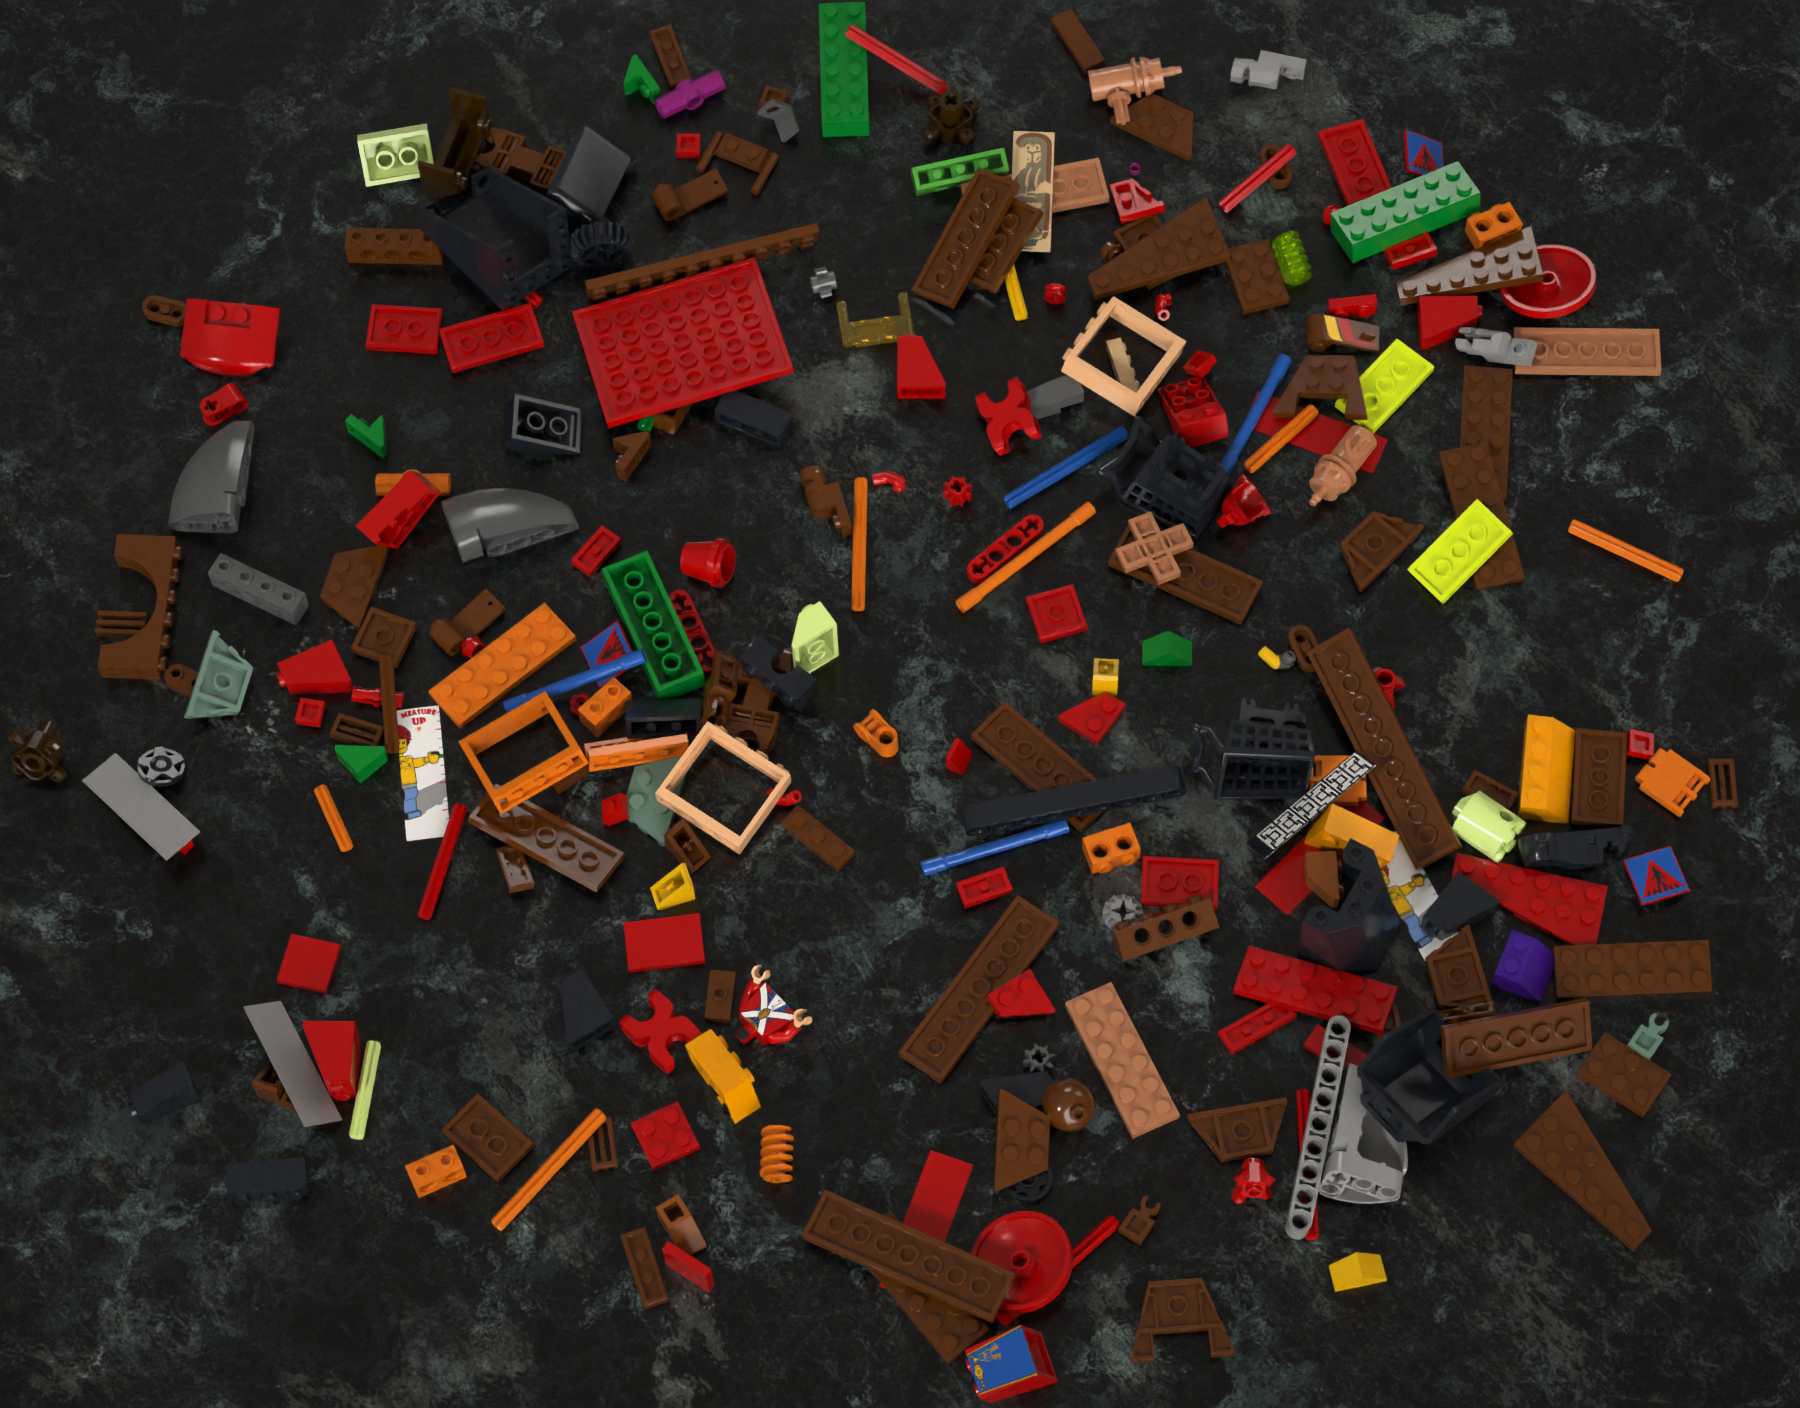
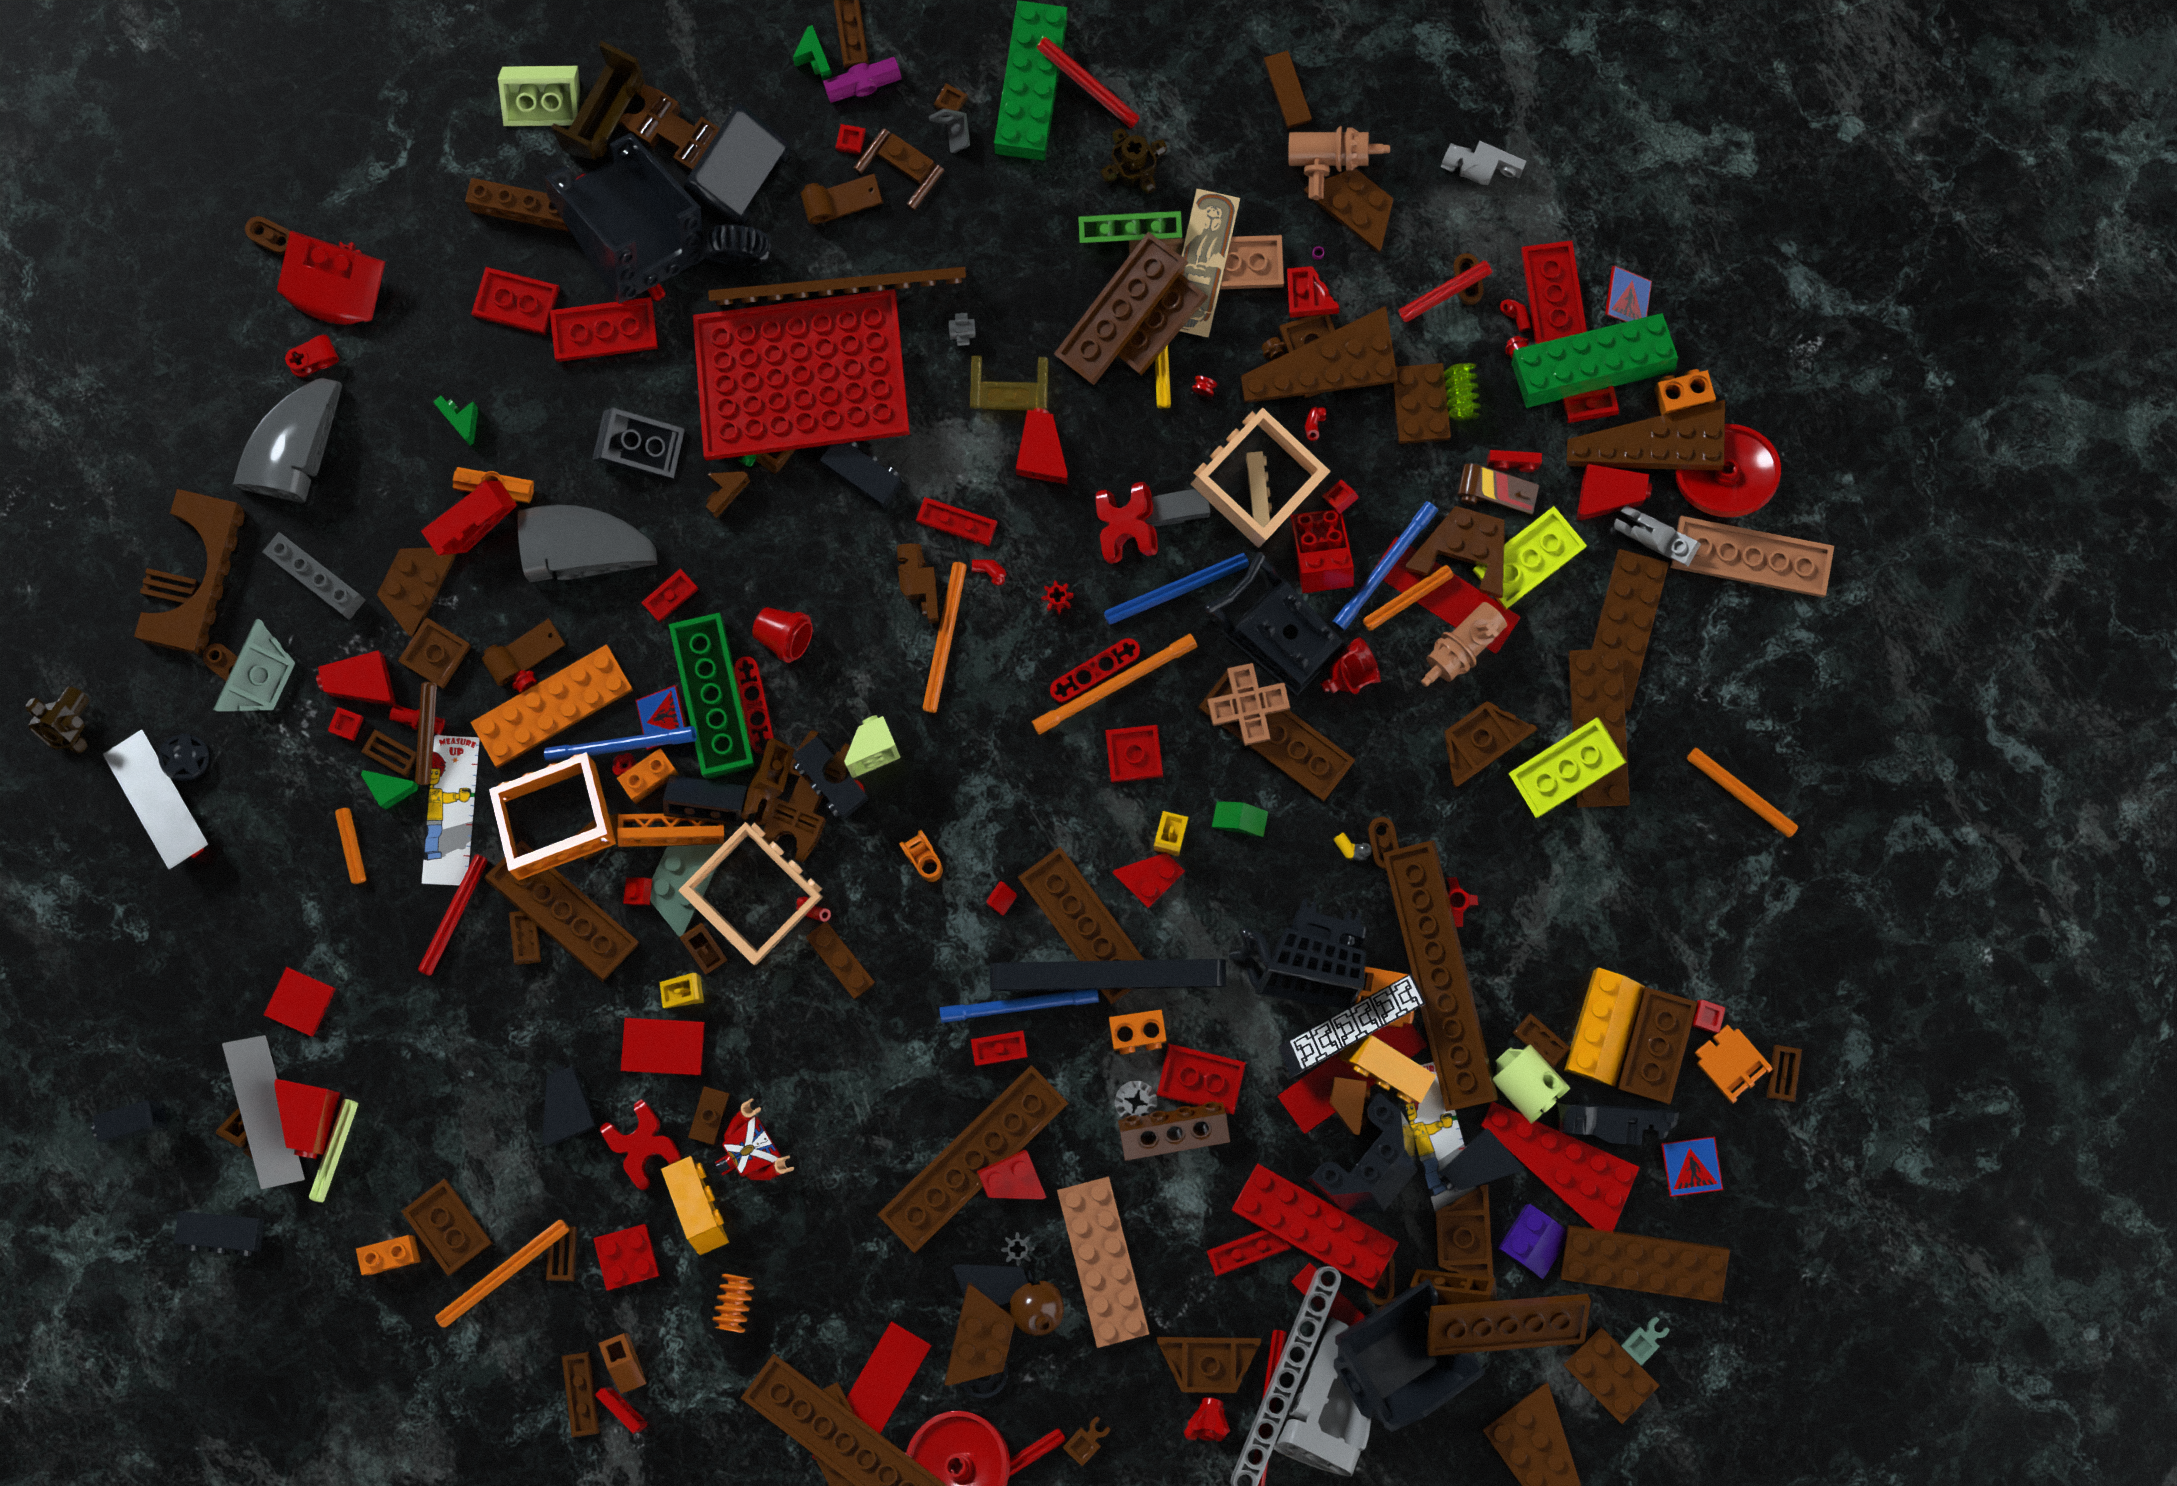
camera: 10 degrees right, 15 degrees up
none -> red tile [916,497,998,547]
none -> red arm [1500,299,1531,332]

